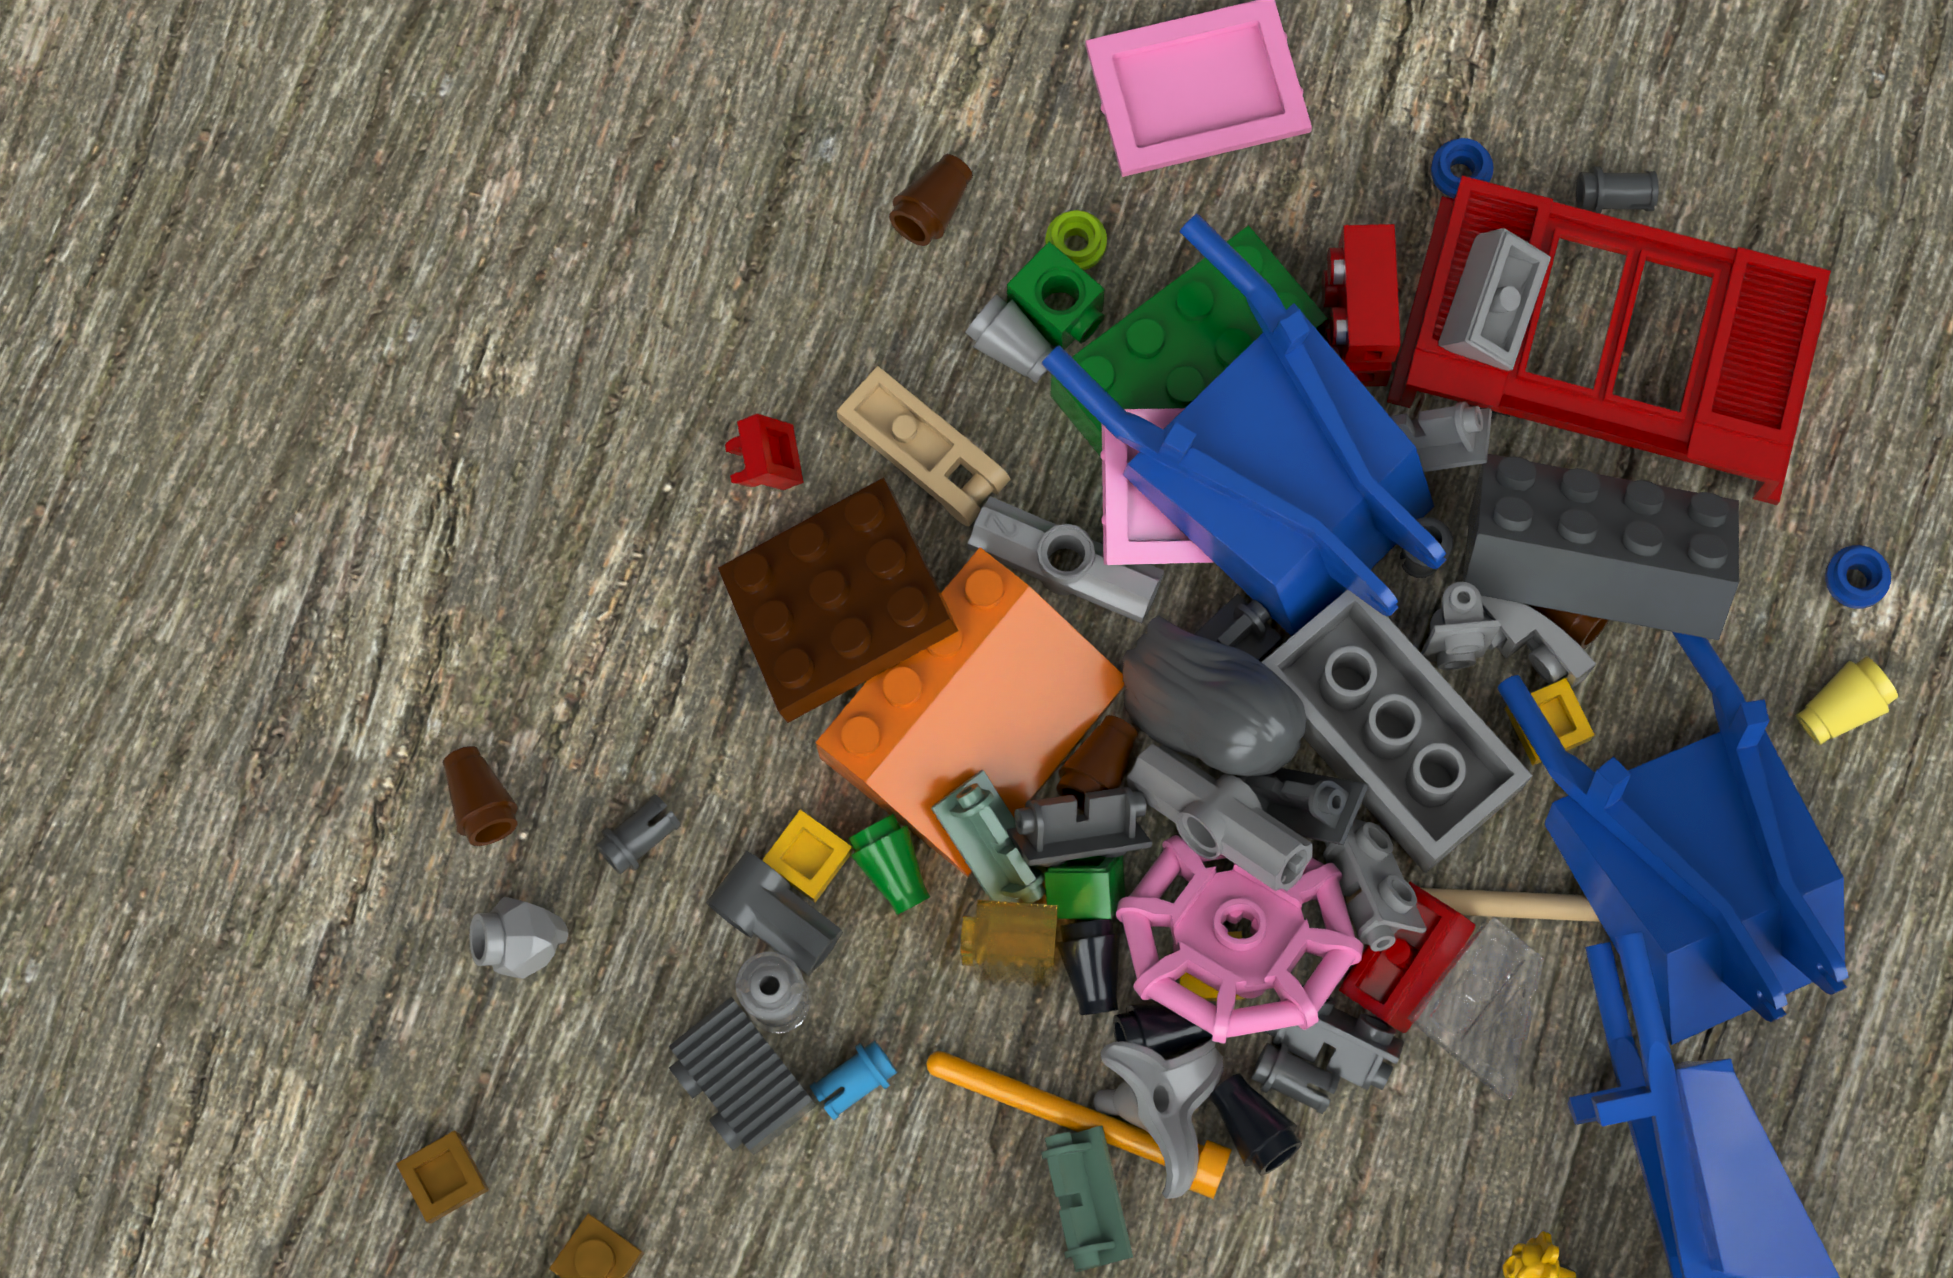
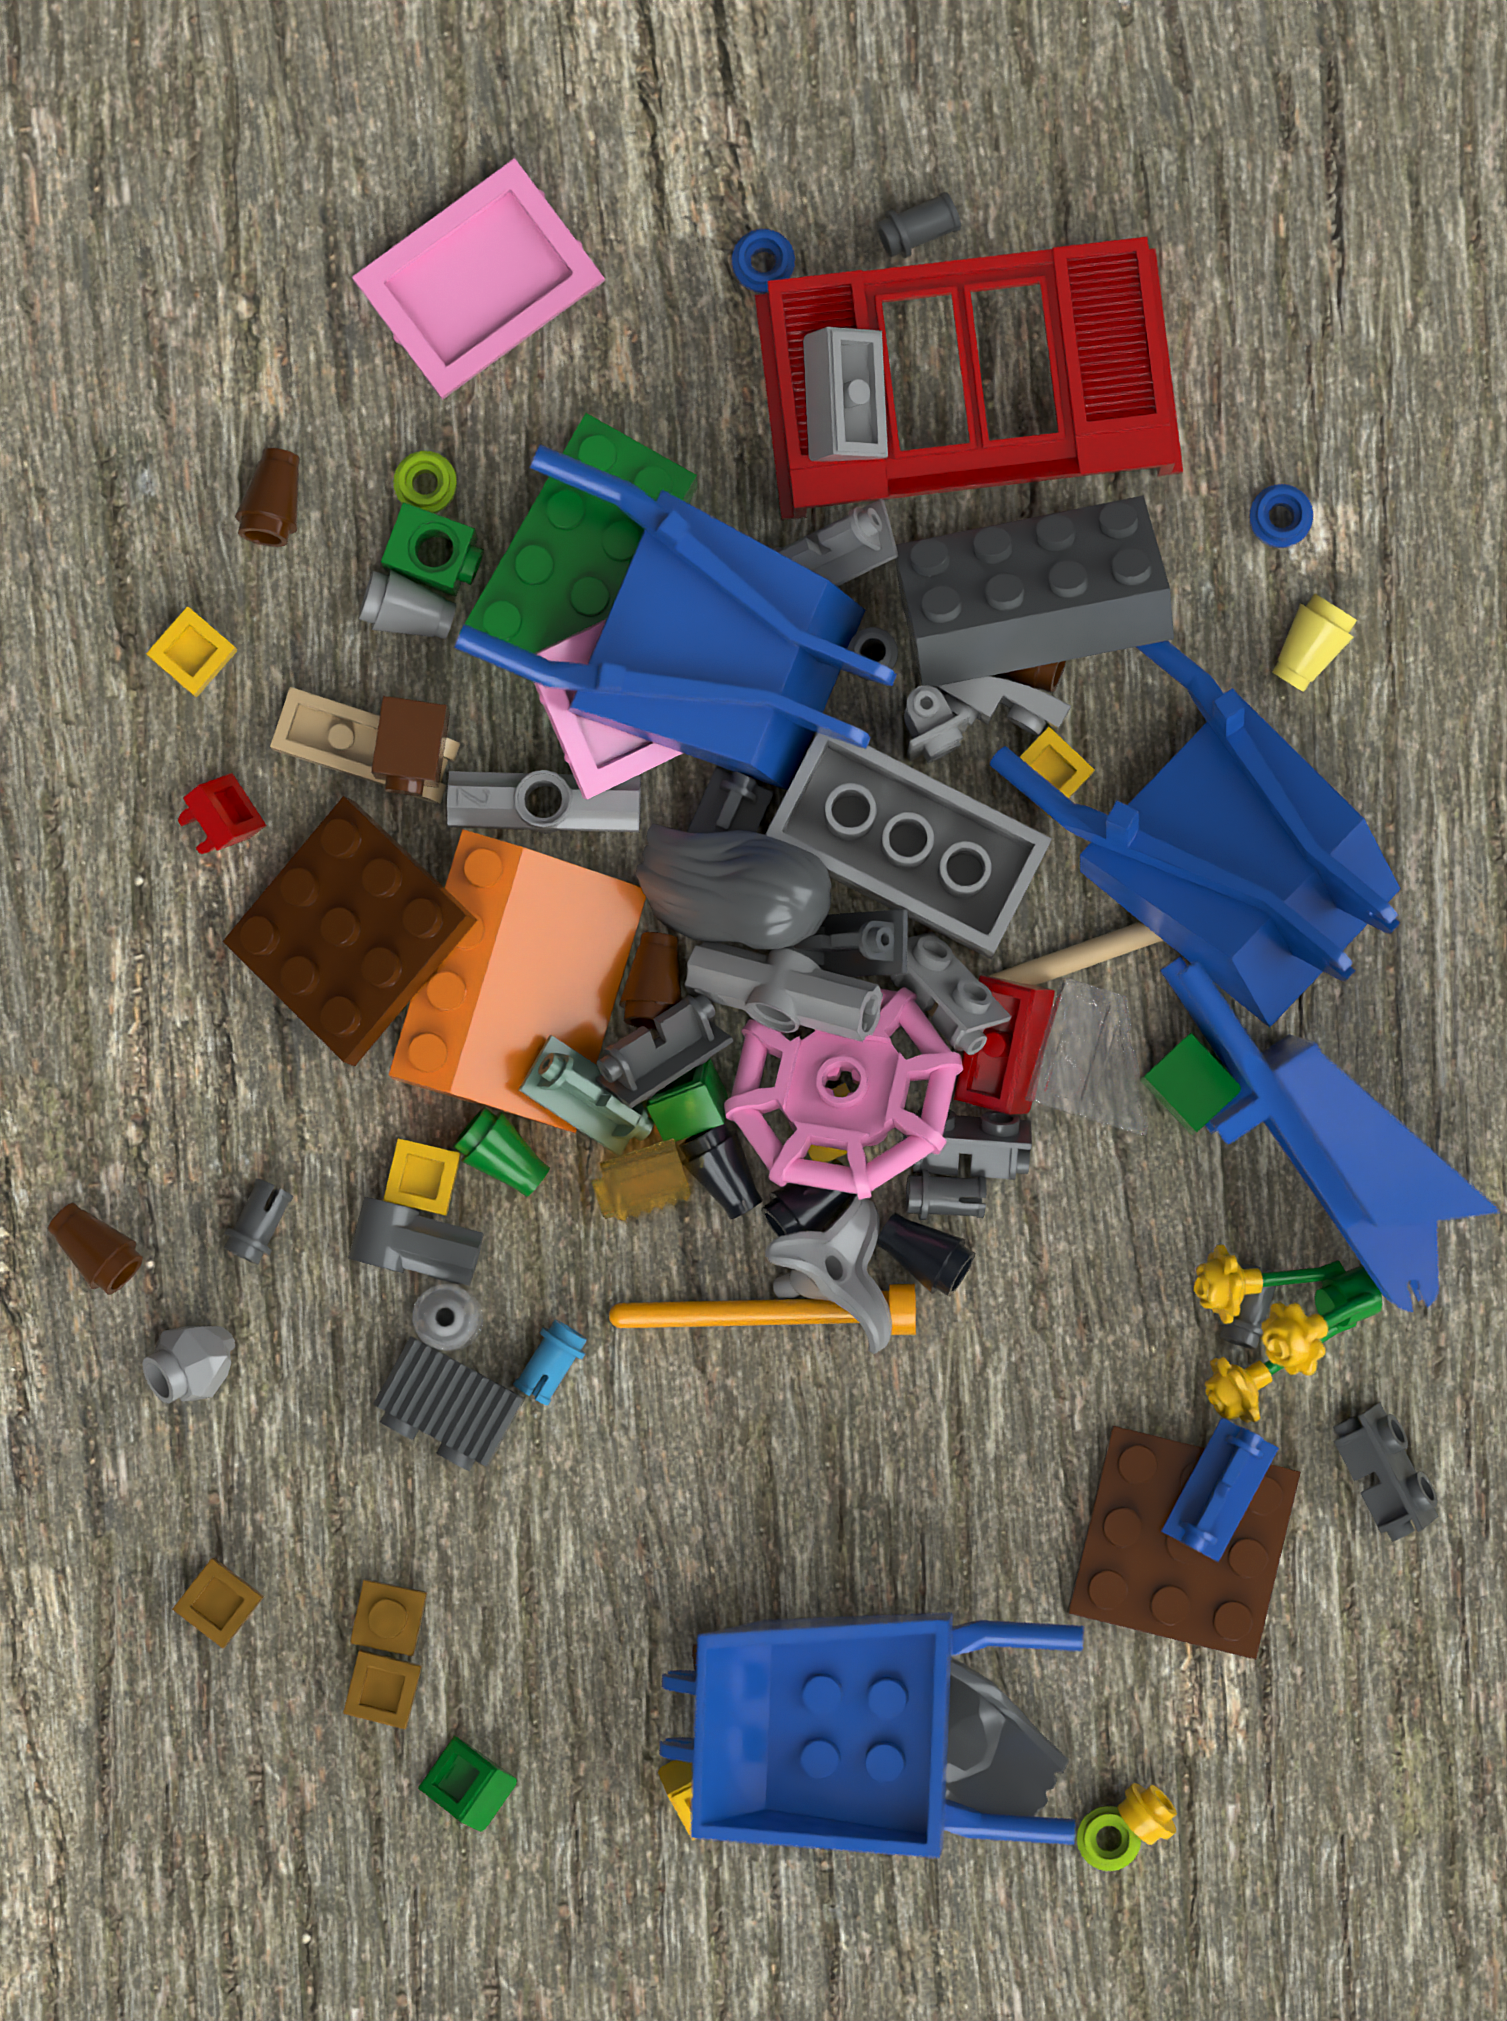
camera: 25 degrees left, 10 degrees up
sand green hinge [1041,1126,1133,1272] -> none
red piece [1322,224,1401,387] -> none
none -> yellow plate [146,606,238,698]
none -> reddish brown brick [371,696,450,796]
none -> green panel [1140,1033,1241,1135]

